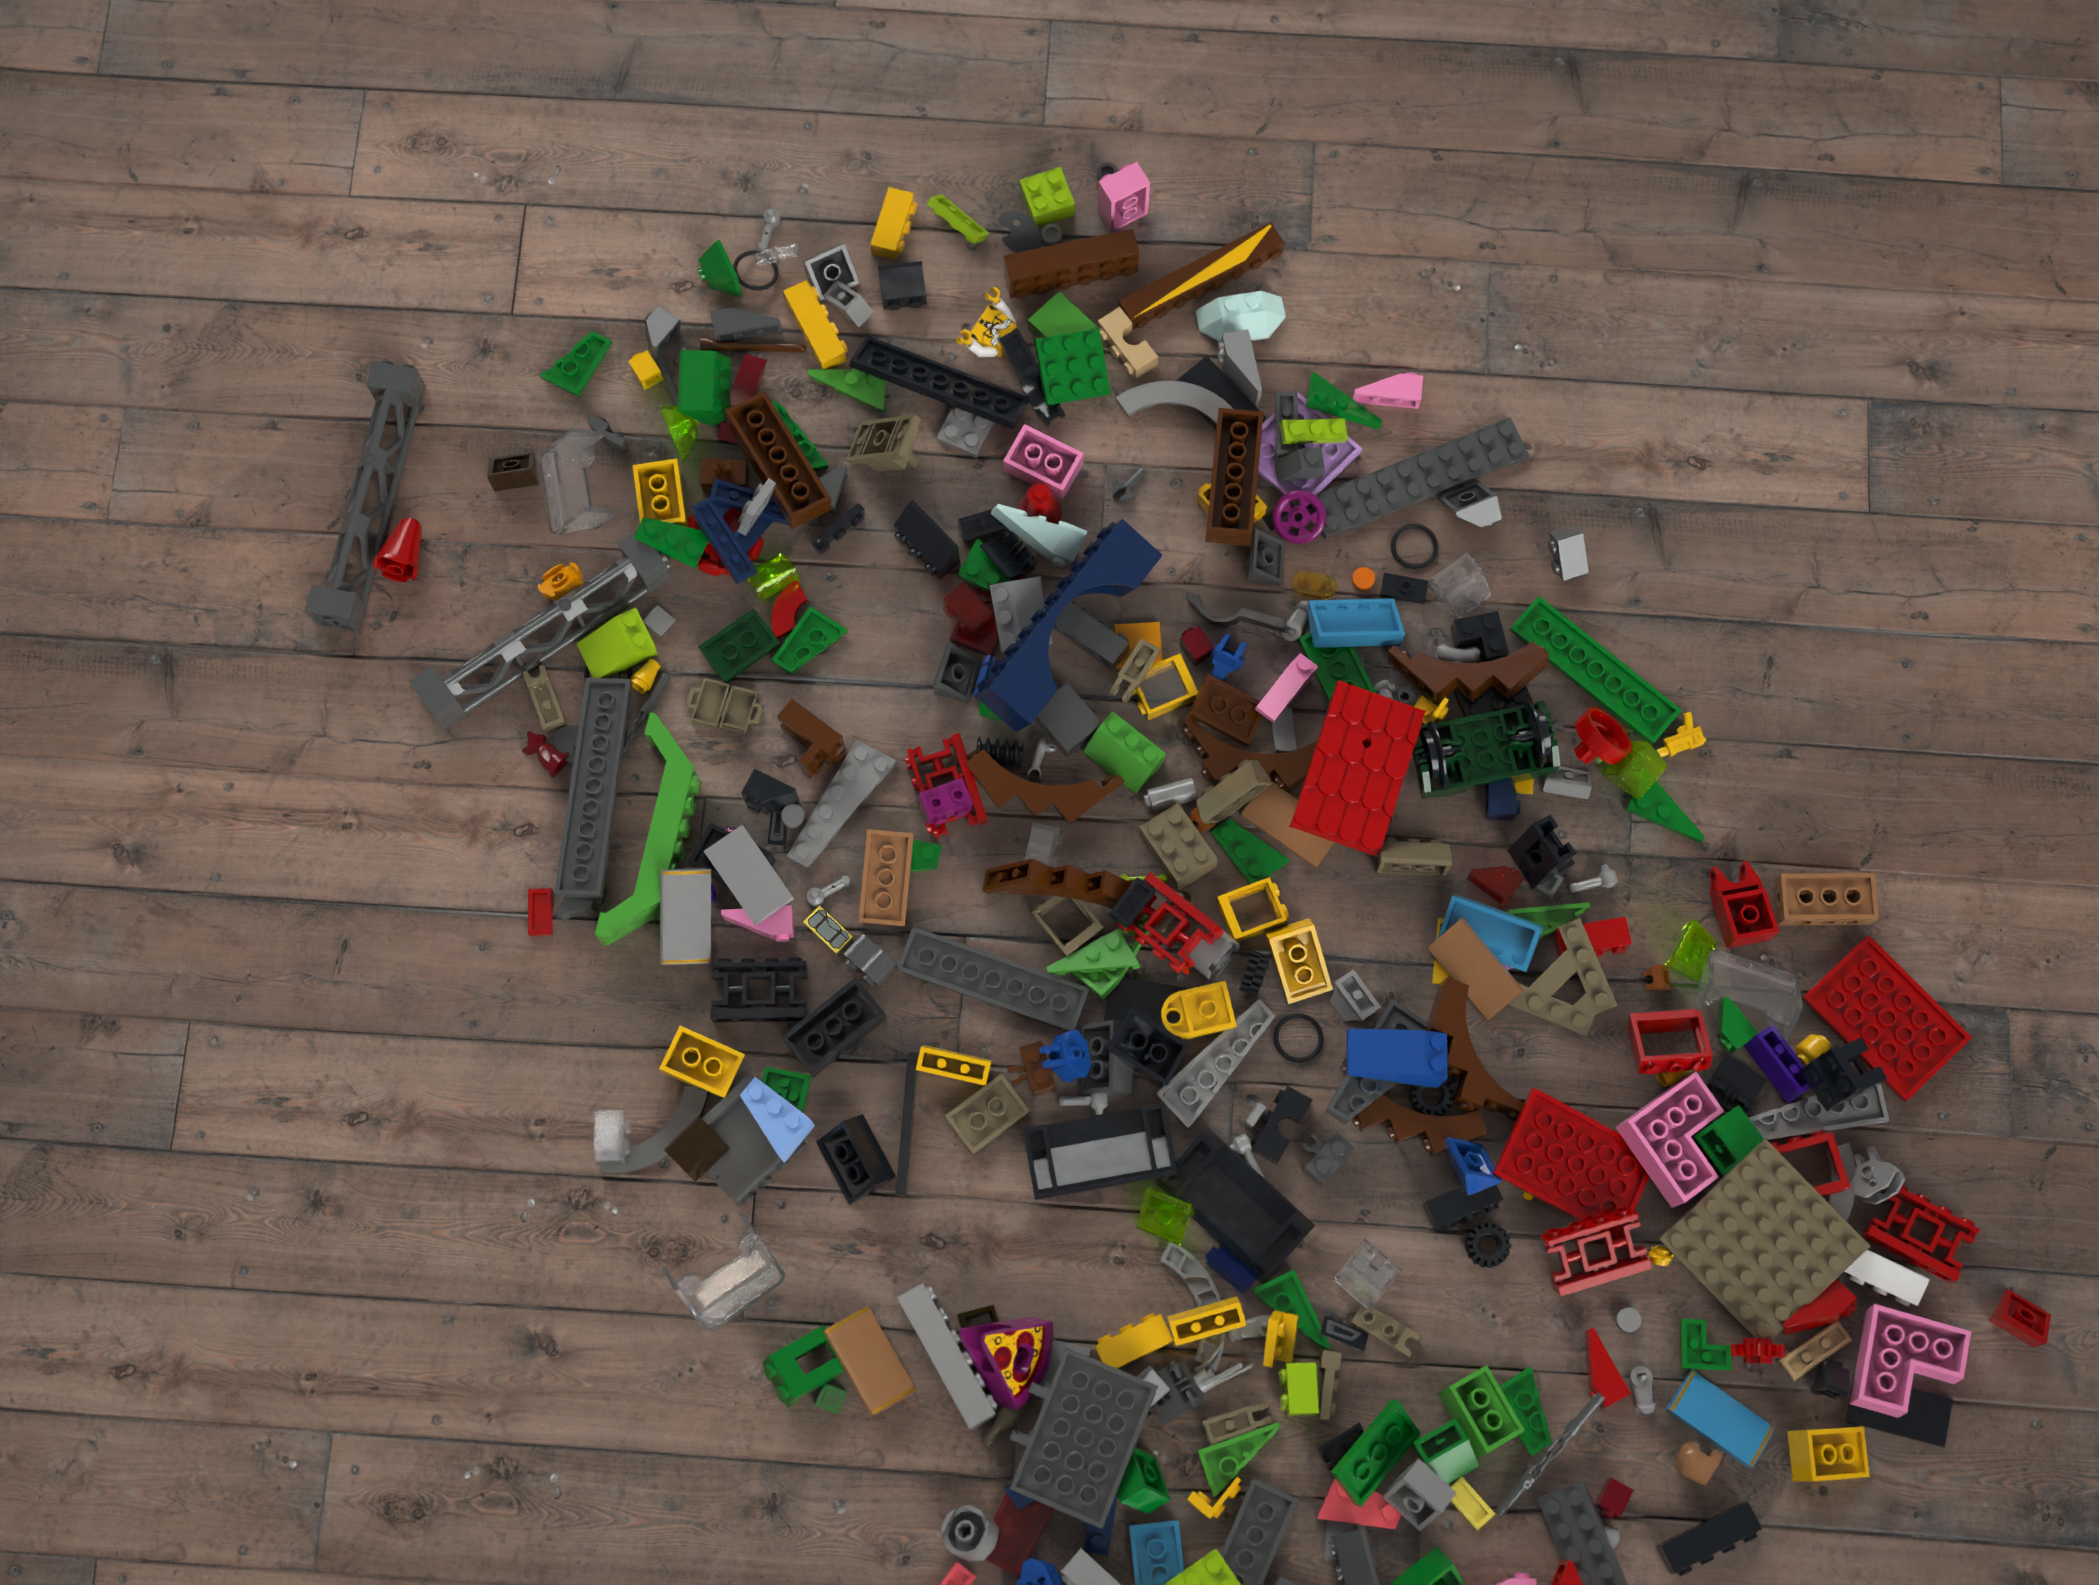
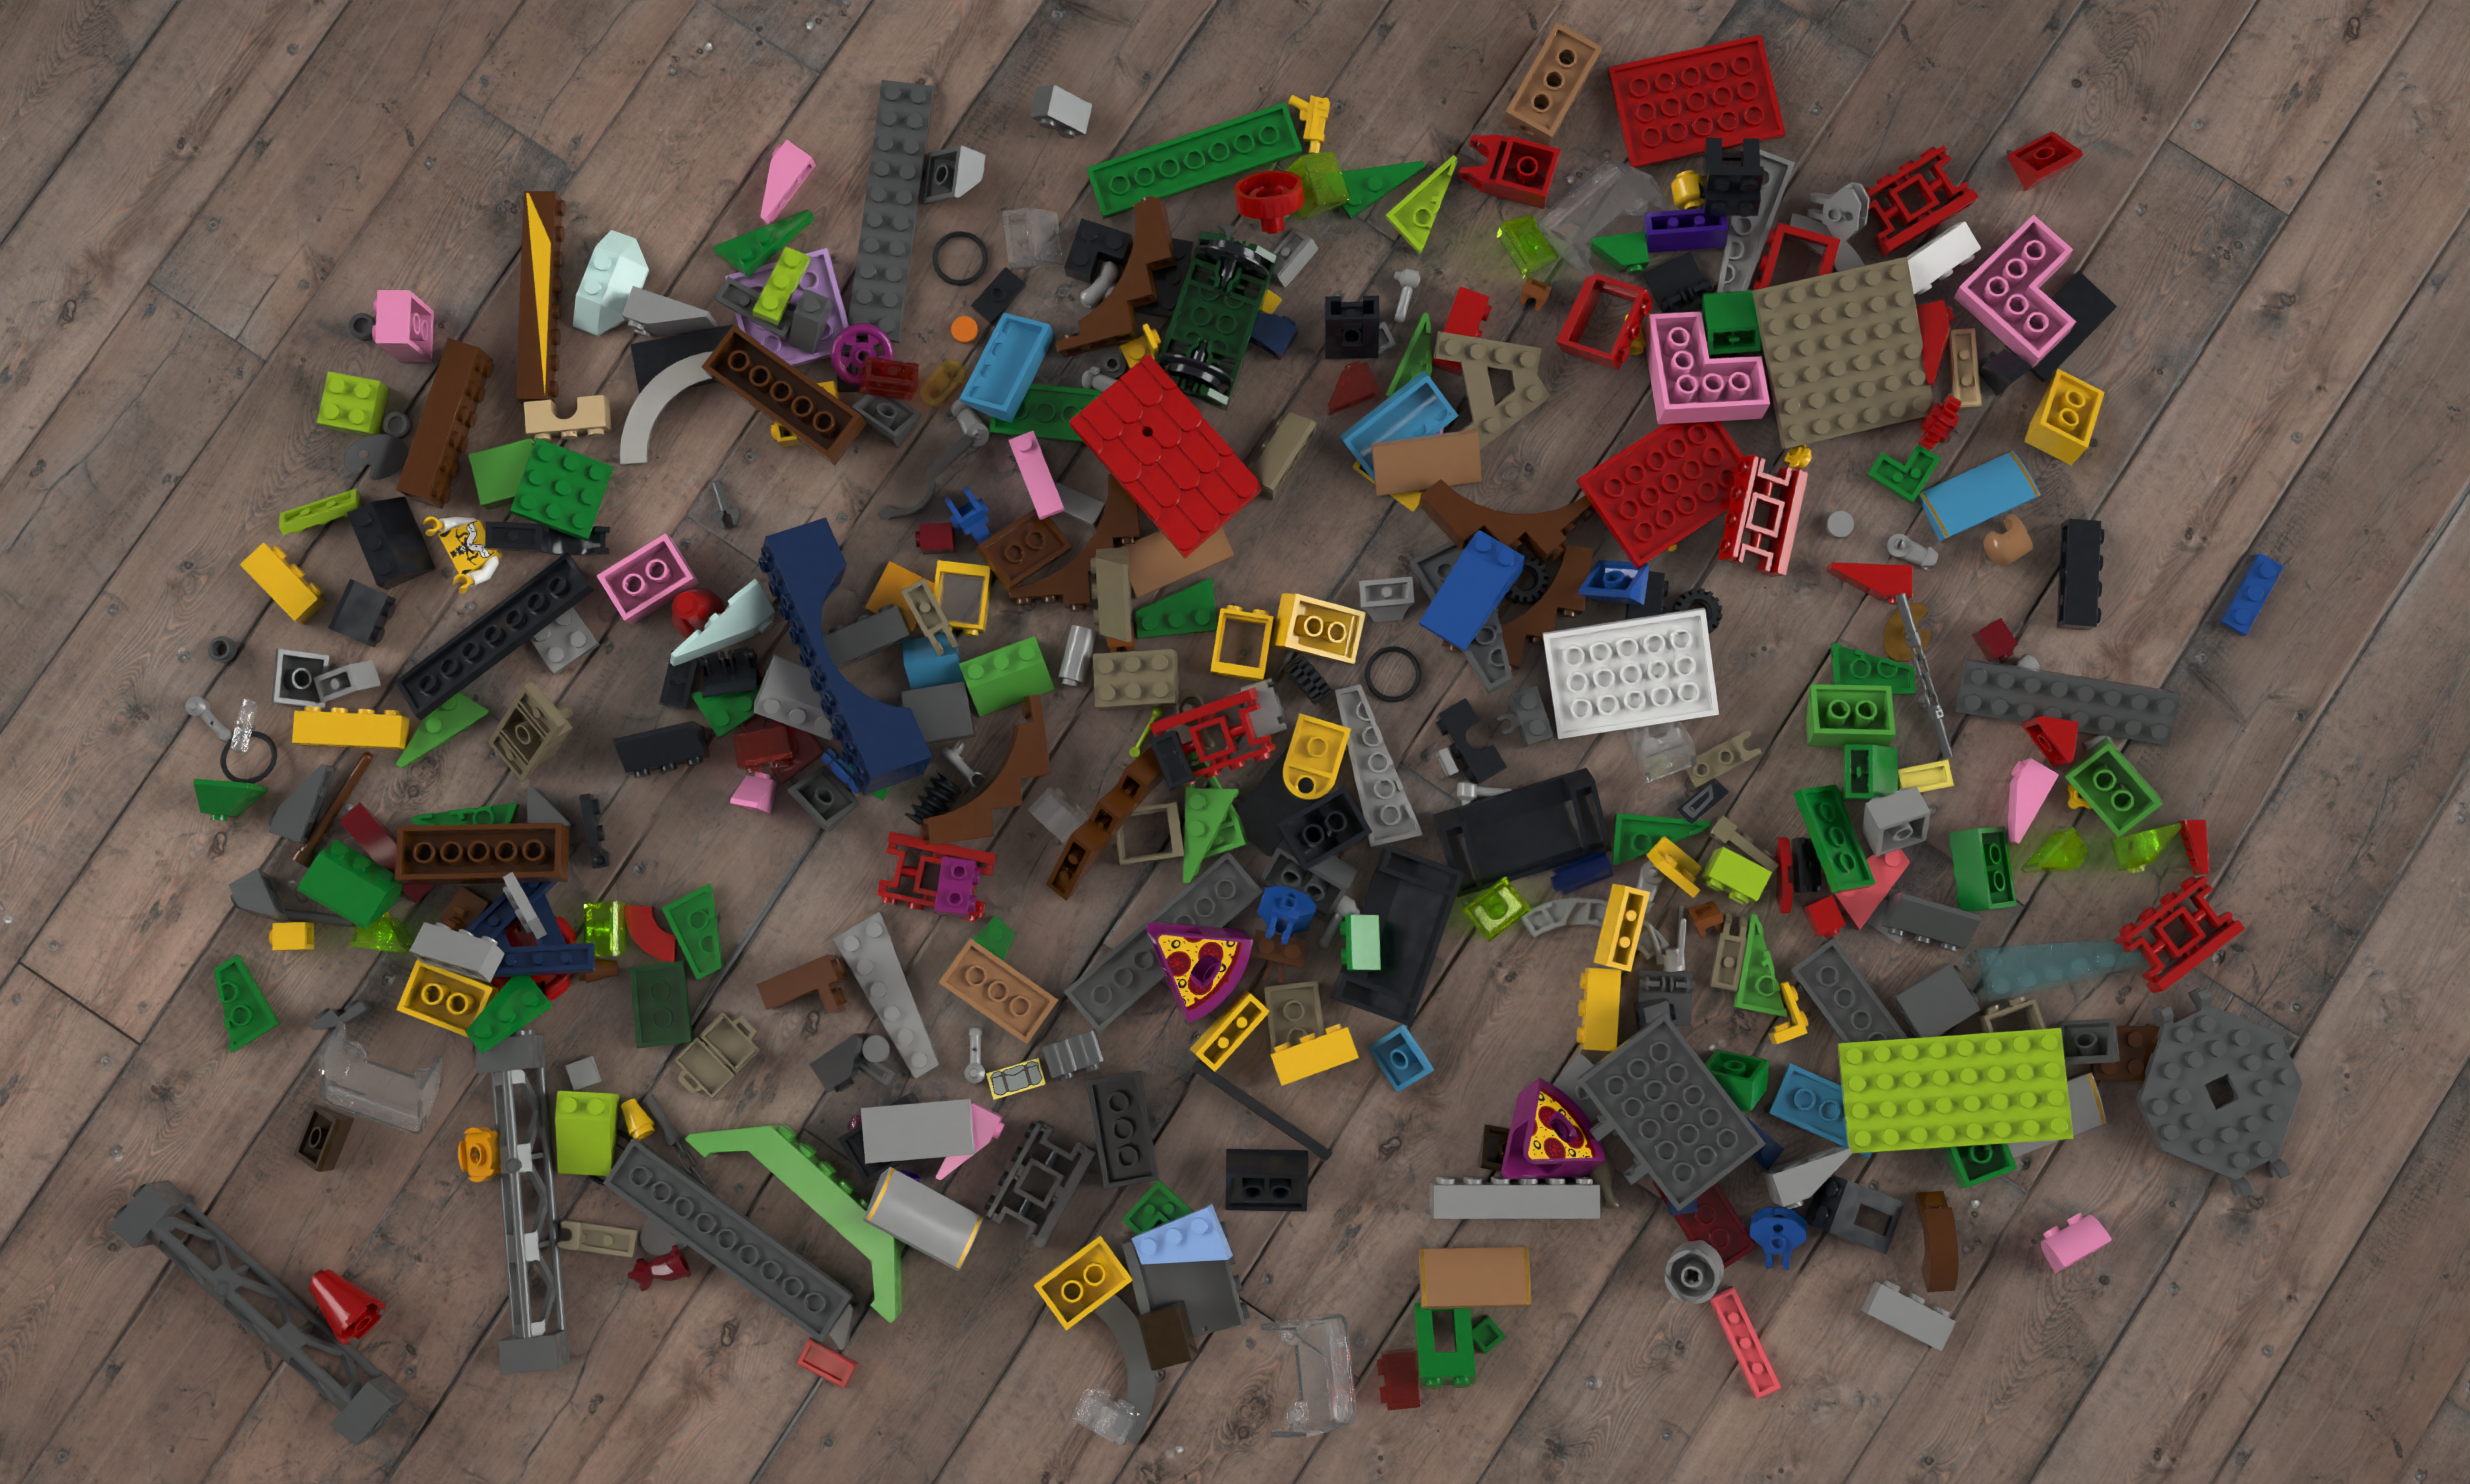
camera: 60 degrees left, 10 degrees up
none -> dark grey plate [208,636,236,663]
none -> black slope [347,496,436,590]
none -> light grey brick [409,922,505,983]
none -> reddish brown cone [578,958,618,984]
none -> bright pink slope [730,772,778,814]
none -> clear red brick [859,356,919,400]
none -> dark azure slope [902,631,964,690]
none -> piece [1146,922,1253,1023]
none -> yellow brick [1270,1024,1359,1086]
none -> slope [1340,915,1381,972]
none -> dark azure slope [1367,1024,1434,1092]
none -> clear red brick [1376,1348,1421,1411]
none -> lime wing [1385,155,1458,254]
none -> white plate [1543,608,1719,739]
none -> dark orange tile [1688,901,1724,937]
none -> red tile [1775,837,1793,914]
none -> red brick [1802,895,1846,939]
none -> pearl gold piece [1883,603,1931,662]

